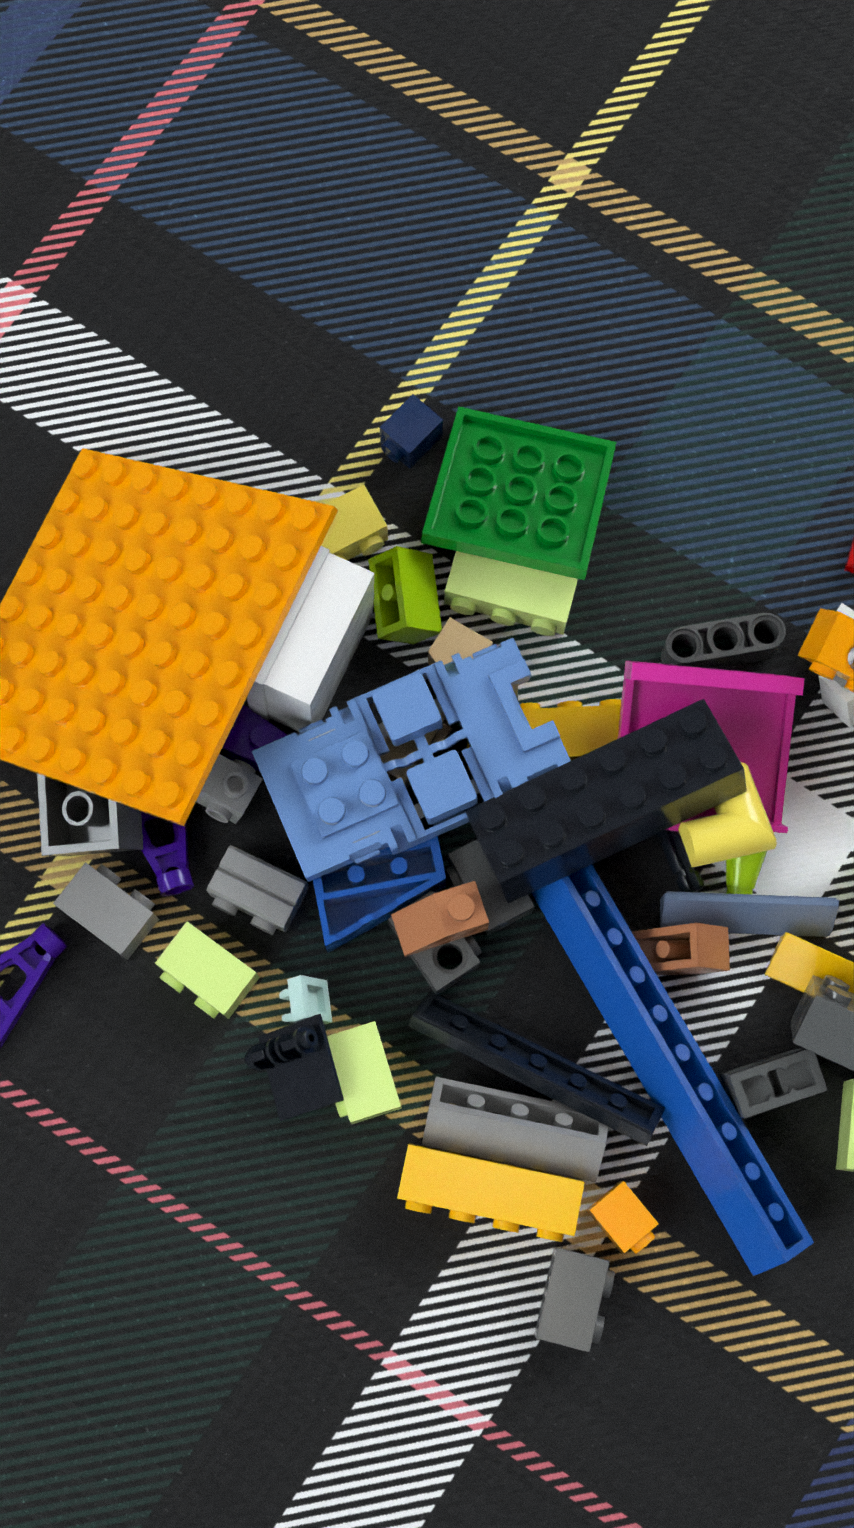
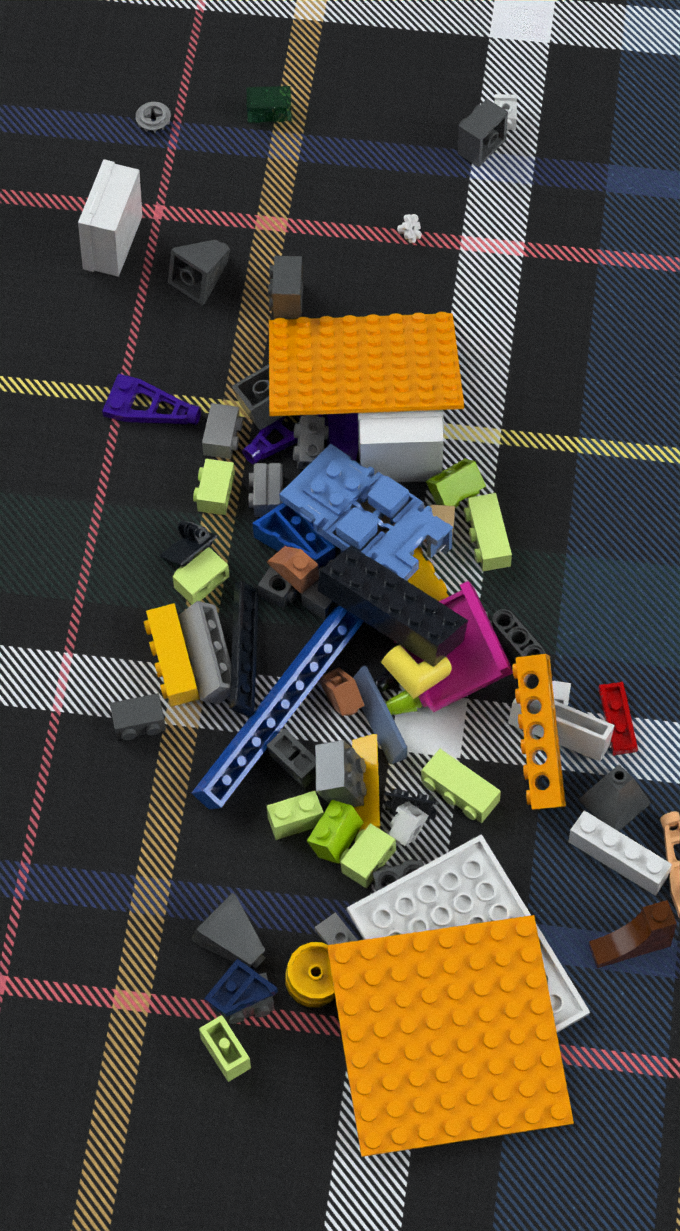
camera: 65 degrees right, 15 degrees down
light aqua tile [279,975,332,1025] -> none
light yellow brick [321,485,388,560] -> none
dark blue brick [379,394,443,469] -> none
green plate [421,406,617,580] -> none
light orange brick [586,1181,659,1254] -> none

